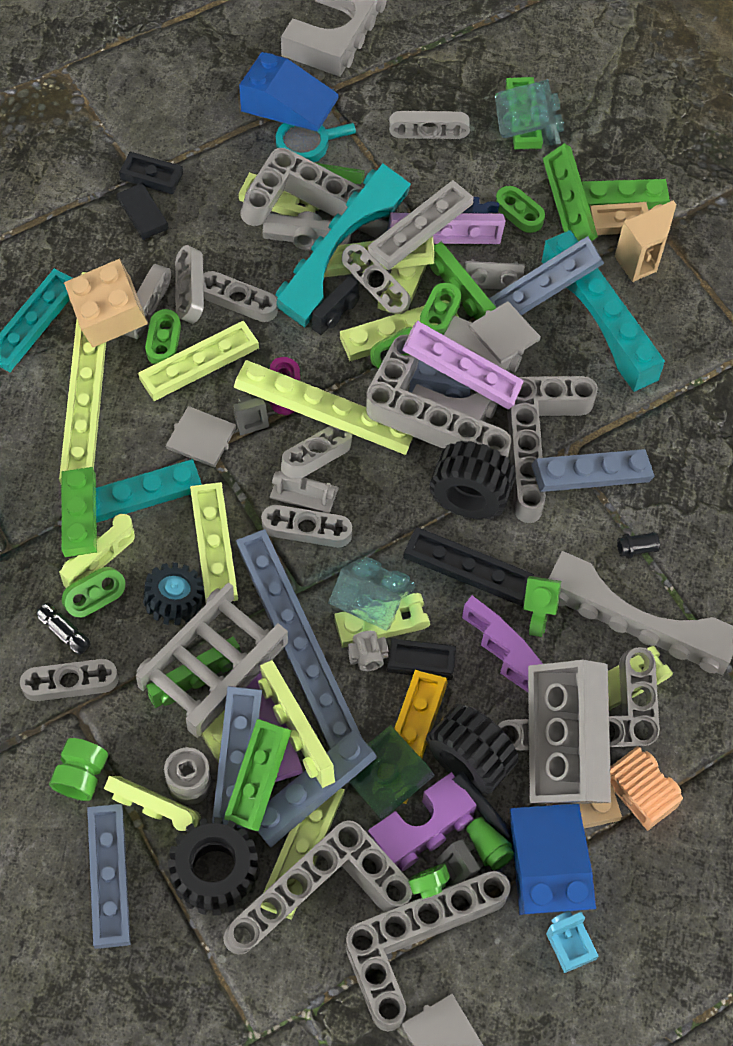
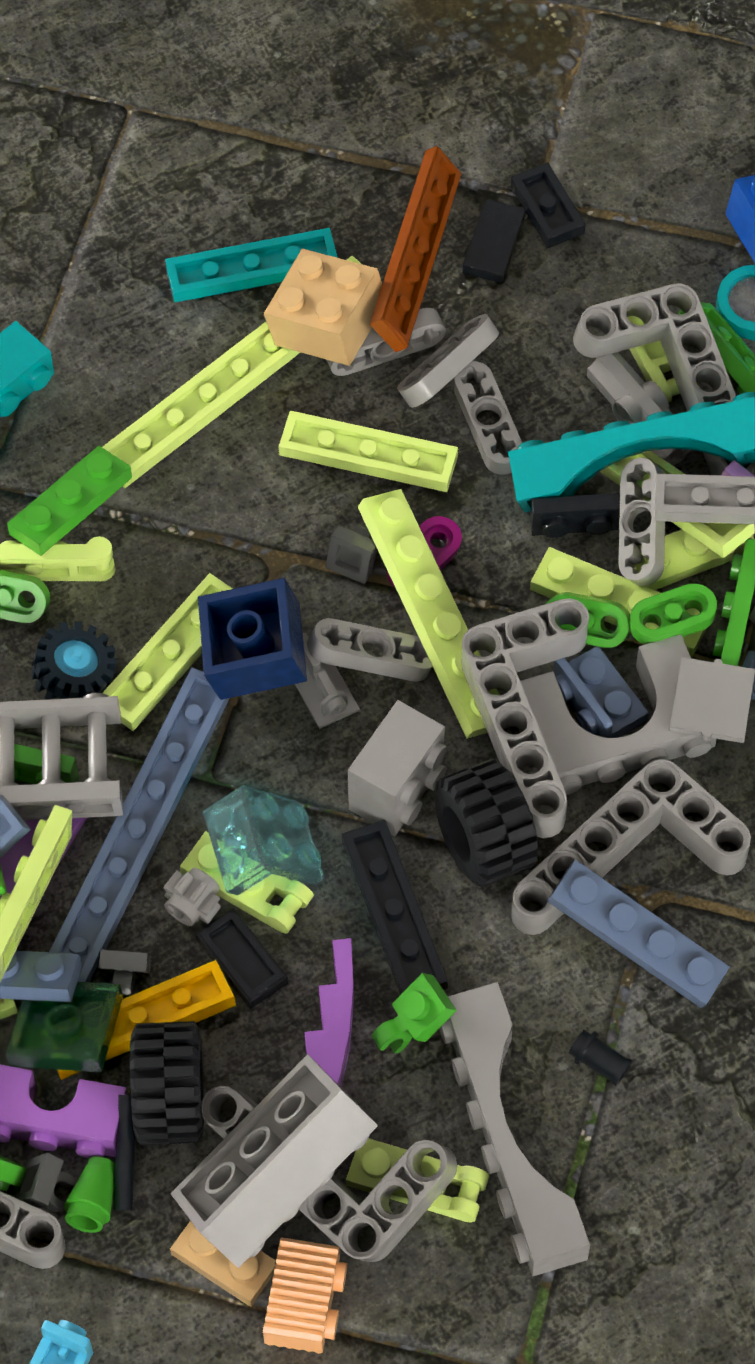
camera: 50 degrees right, 0 degrees up
teal plate [96,459,202,523] -> none
bright green plate [145,309,181,365] -> none
light grey piece [166,406,236,468] -> none
light grey beam [261,505,352,548] -> none
lavender plate [402,321,524,410] -> none
blue slope [510,804,596,915] -> none
none -> dark grey tile [99,949,153,996]
none -> dark blue brick [198,578,307,700]
none -> light grey brick [348,700,447,836]
none -> dark orange tile [370,146,461,352]

